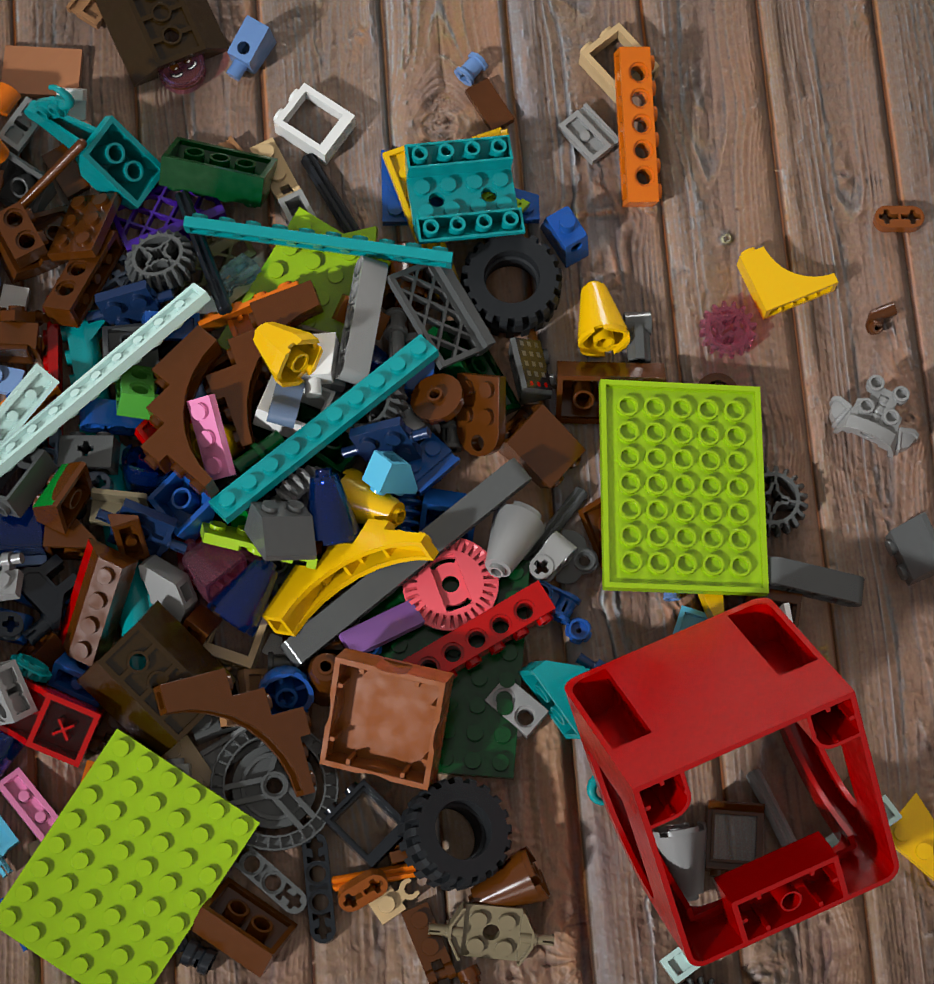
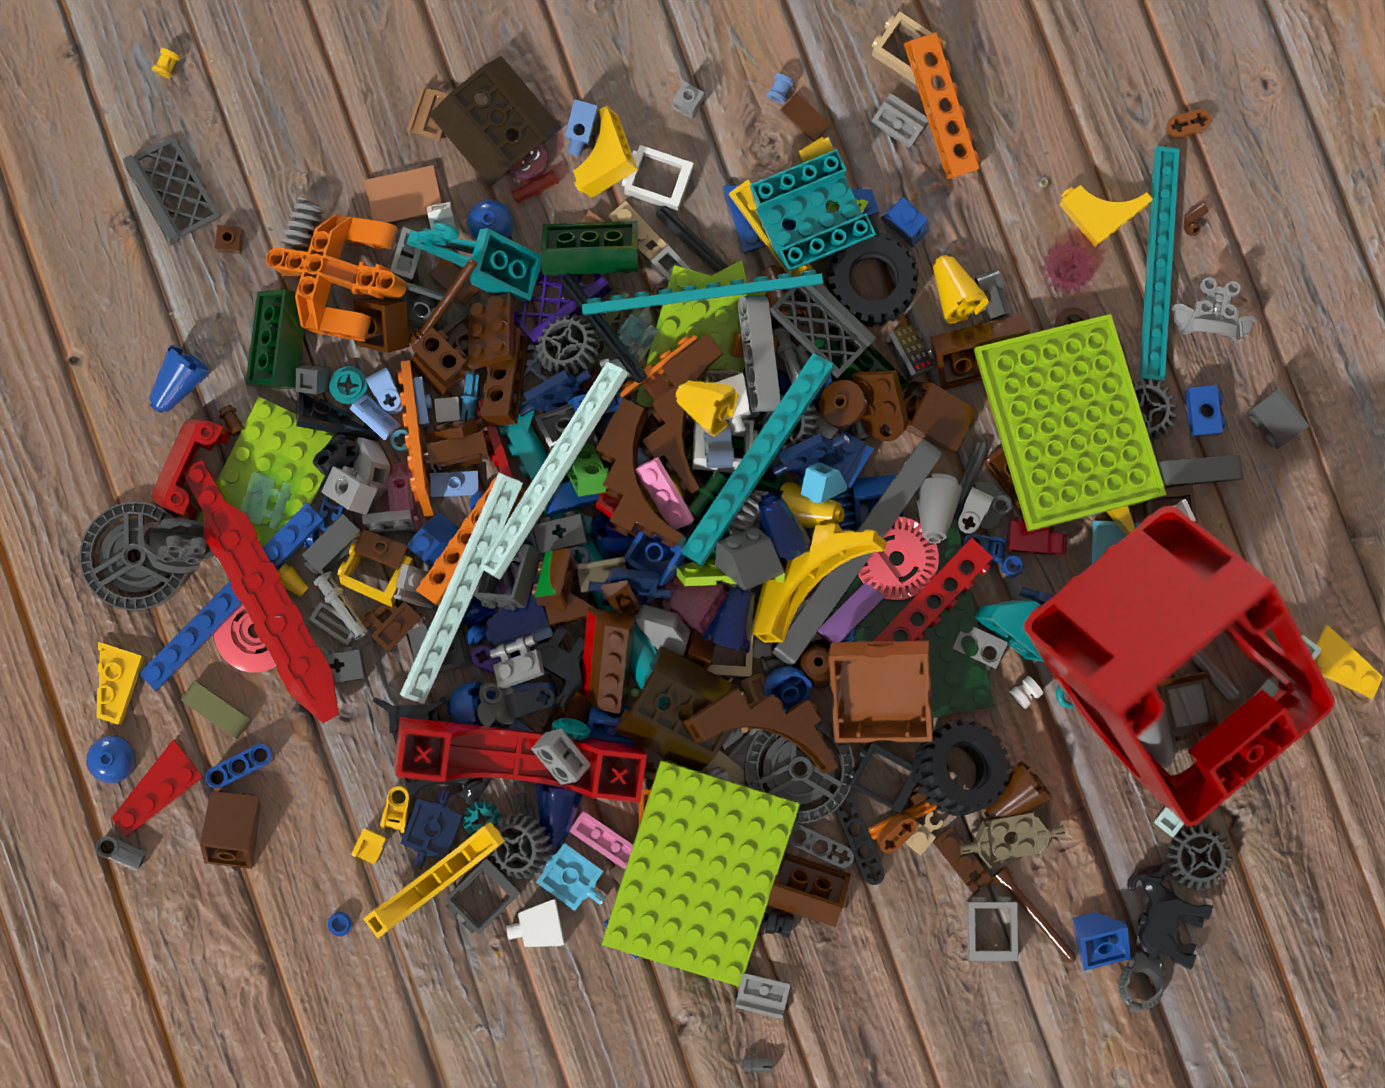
camera: 15 degrees left, 10 degrees up
none -> dark azure axle [460,373,480,421]
none -> blue cylinder [466,199,514,241]
none -> clear red pin [511,170,559,204]
none -> yellow arch [573,105,638,198]
none -> light grey brick [672,81,704,119]
none -> dark red hinge [1006,517,1068,556]
none -> white wheel [1010,676,1044,709]
none -> teal plate [1139,146,1180,382]
none -> blue brick [1184,385,1225,438]

